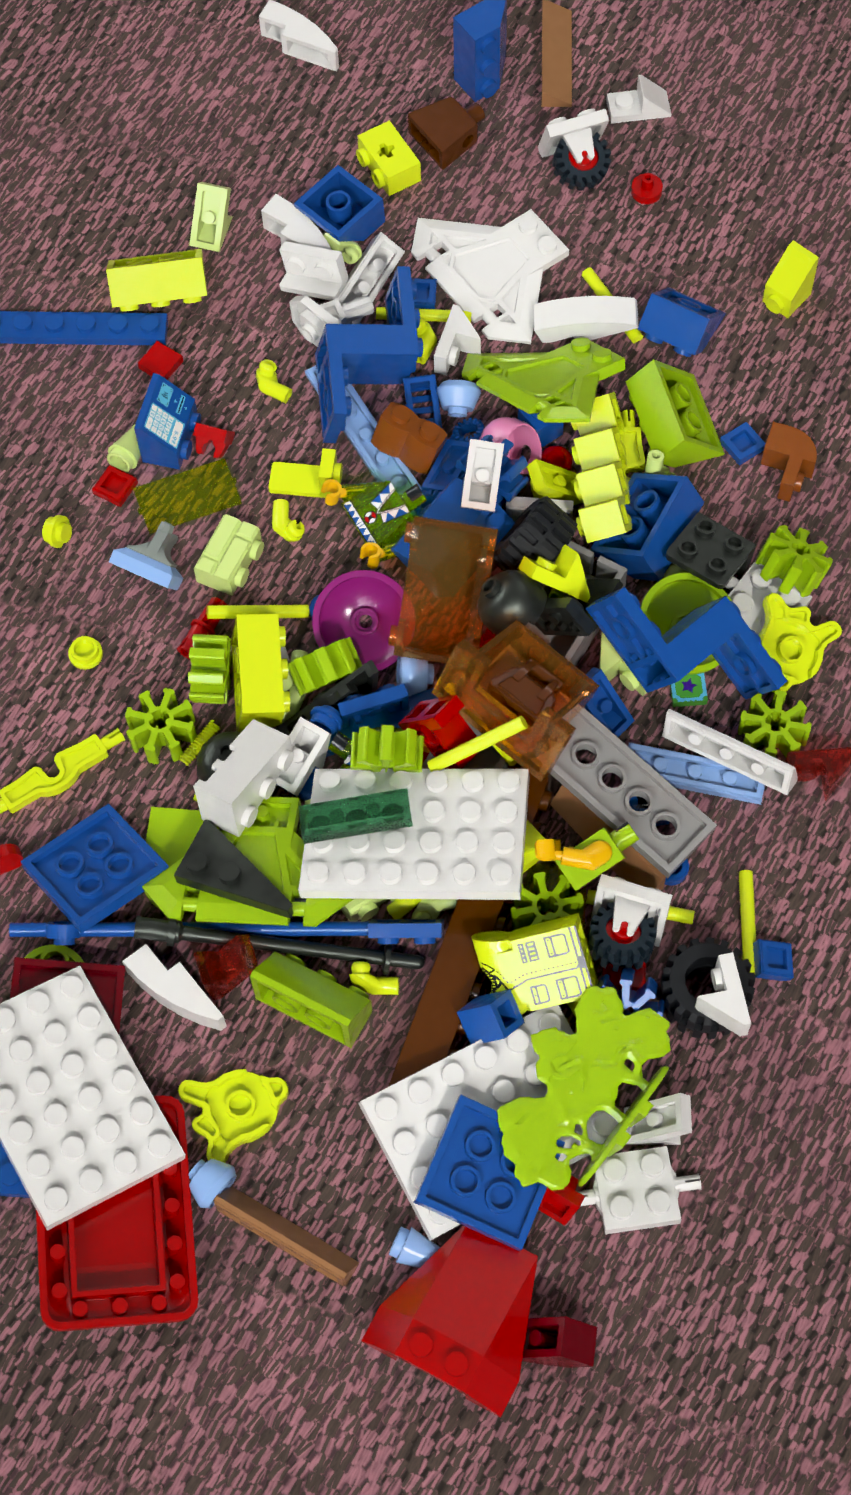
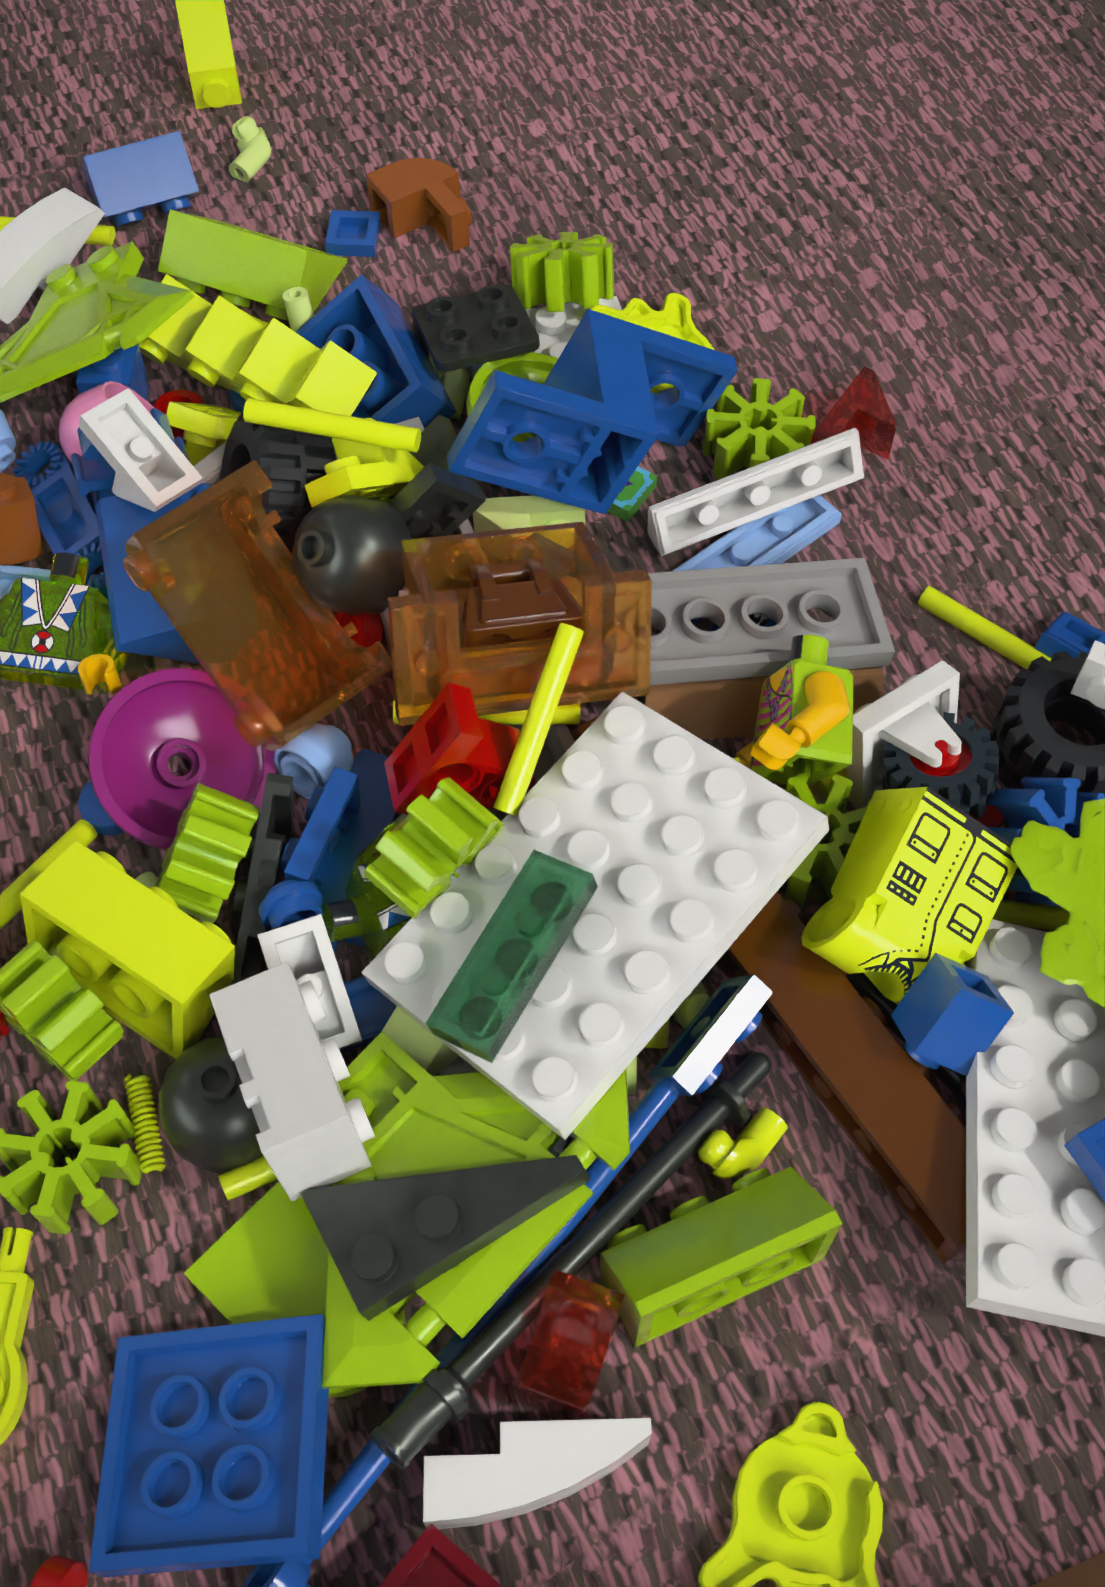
camera: 55 degrees left, 5 degrees down
none -> yellowish green arm [229,116,272,183]
none -> neon yellow bar [243,398,421,452]

